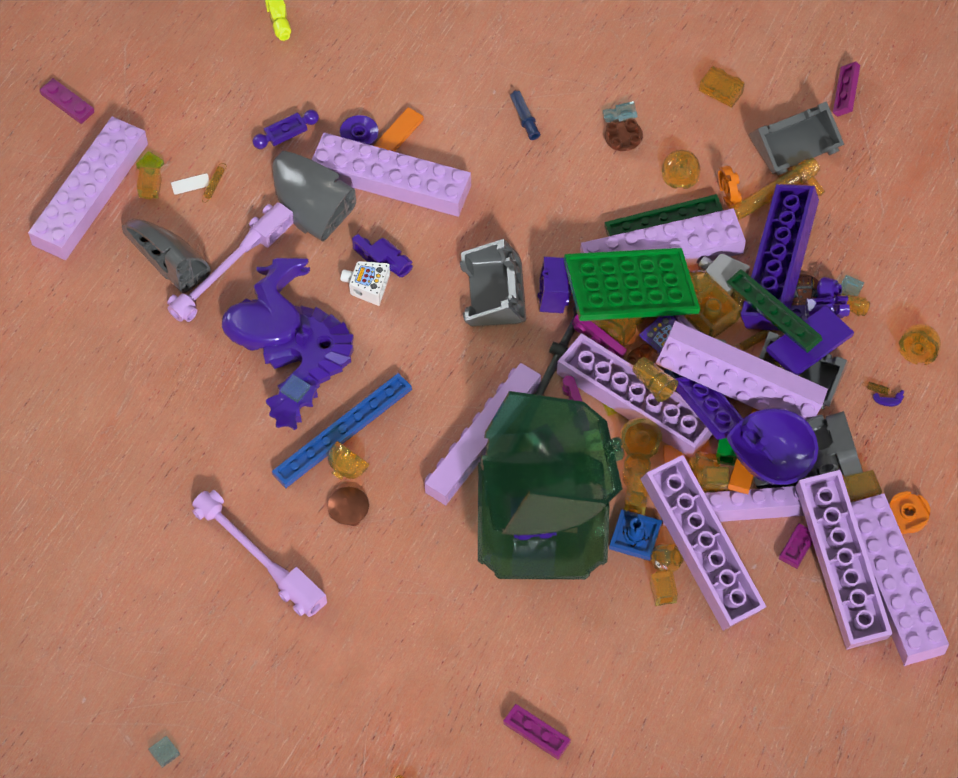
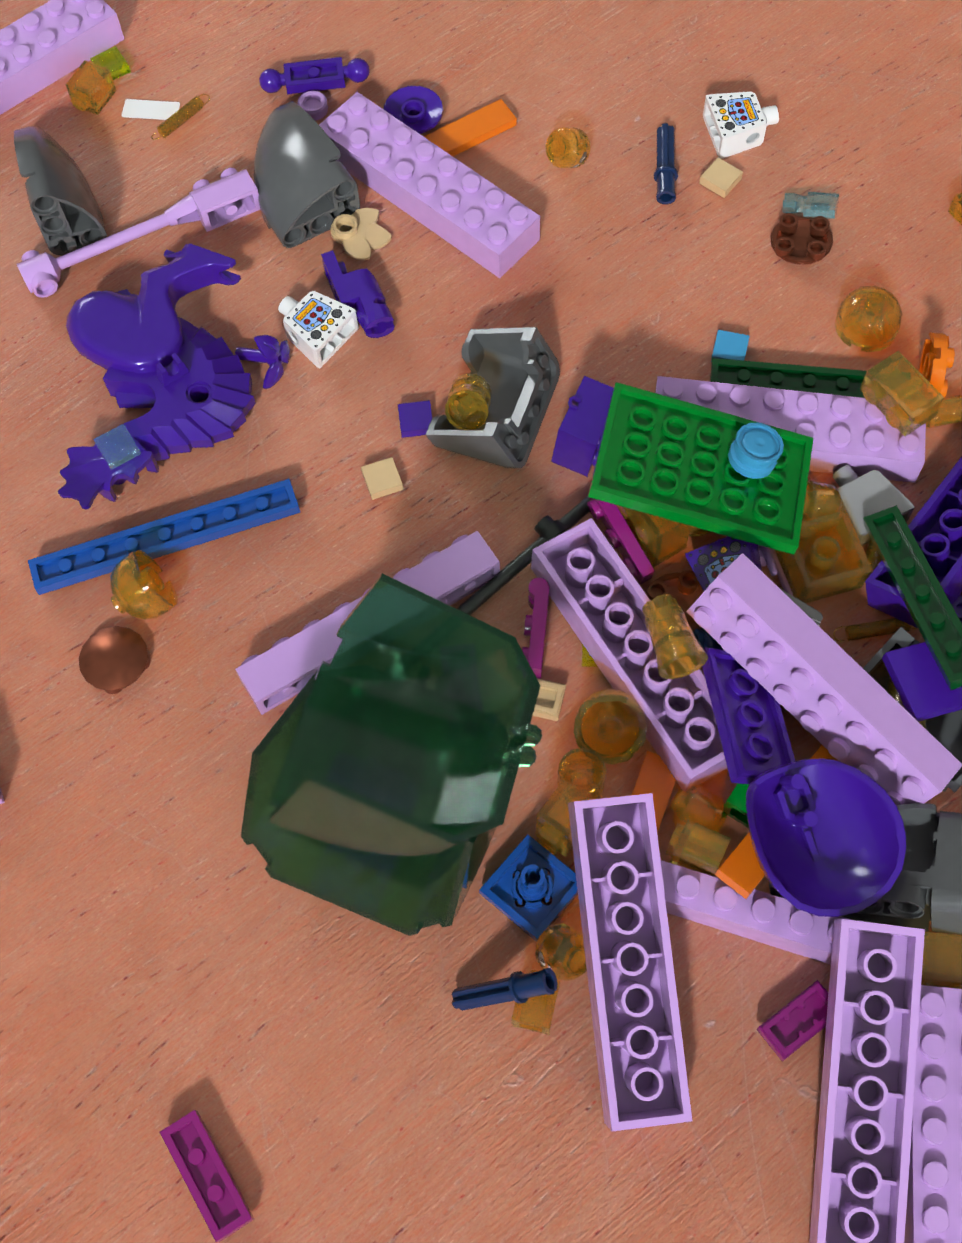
camera: 25 degrees right, 5 degrees up
none -> dark purple plant [235,335,290,389]
none -> lavender tile [297,91,328,121]
none -> tan plate [330,208,392,260]
none -> tan tile [361,457,403,500]
none -> dark purple tile [398,400,432,438]
none -> clear yellow wheel [445,373,492,430]
none -> dark blue axle [452,968,557,1011]
none -> clear yellow head [545,127,591,168]
none -> tan tile [699,158,743,198]
none -> white torso [703,92,779,159]
none -> dark azure tile [711,330,750,362]
none -> dark azure wheel [728,423,784,479]
none -> clear yellow brick [860,351,944,436]

